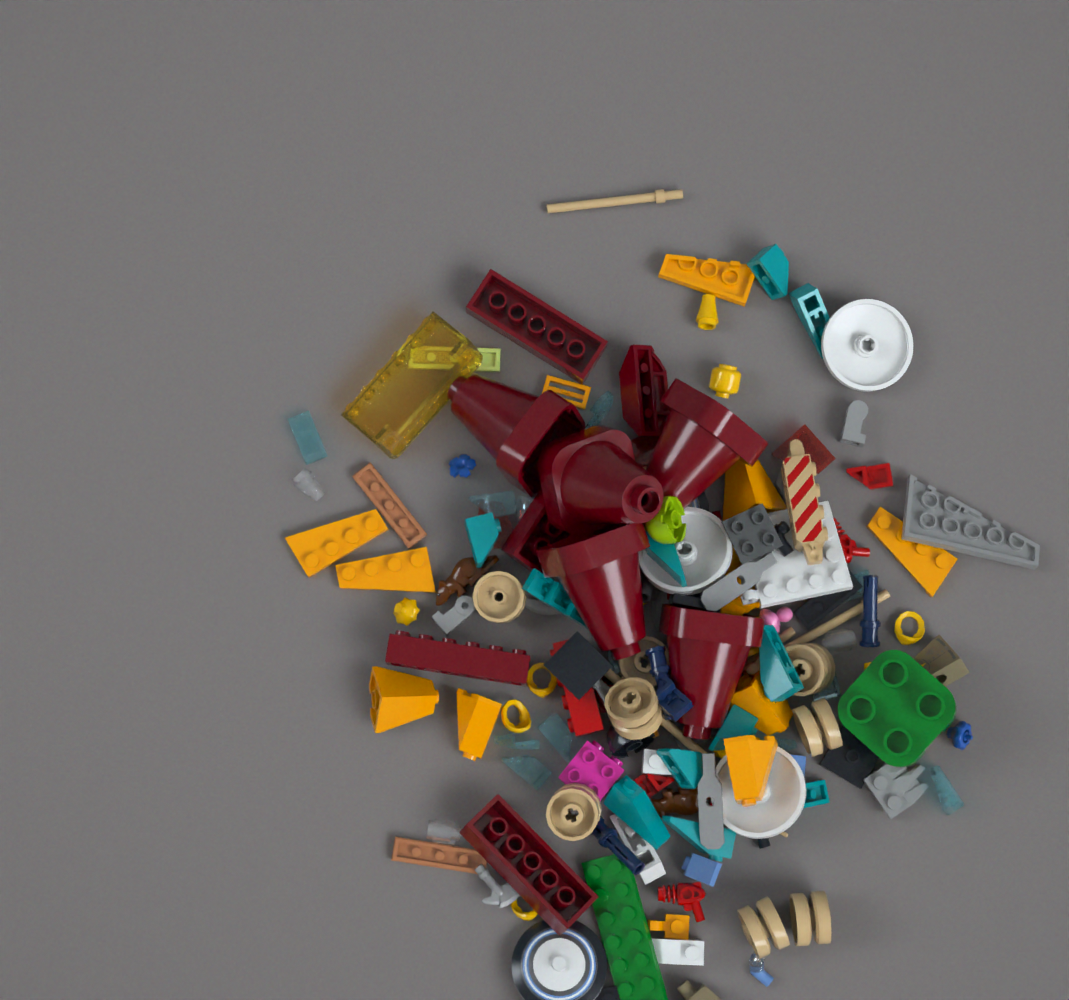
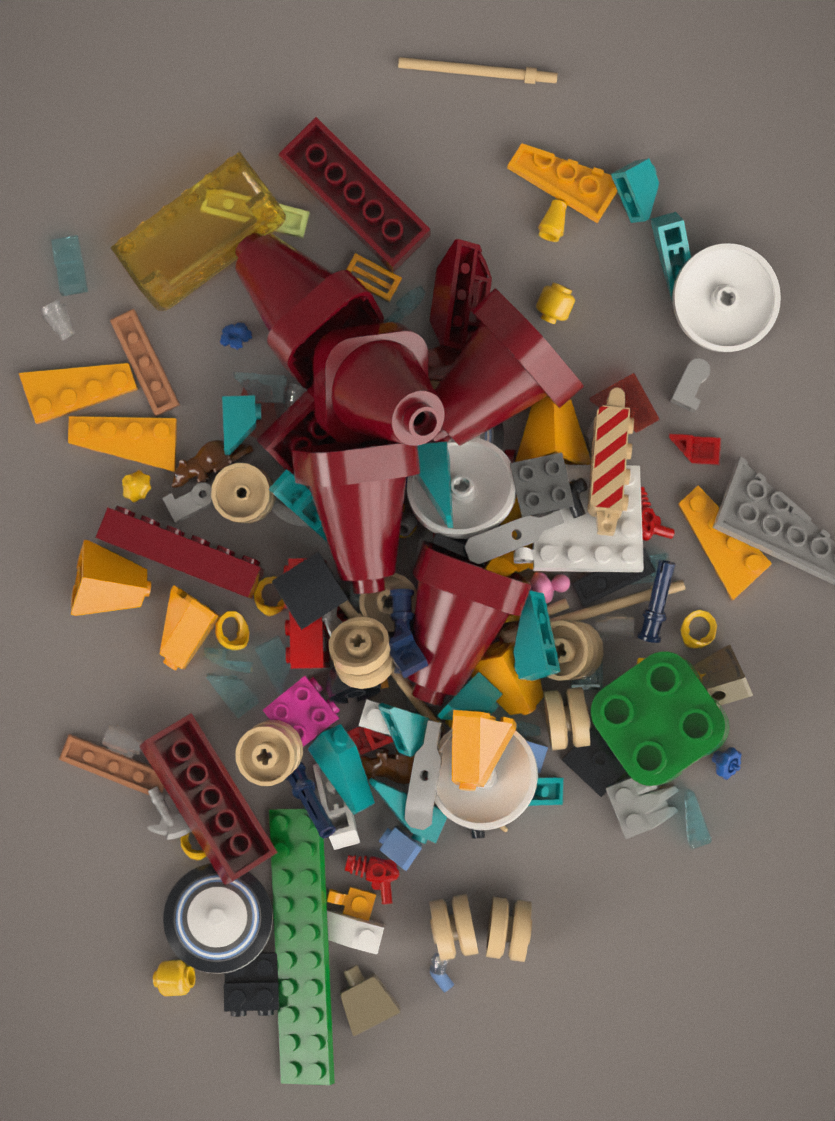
camera: 20 degrees right, 5 degrees up
lime cylinder [643,496,686,544] -> none

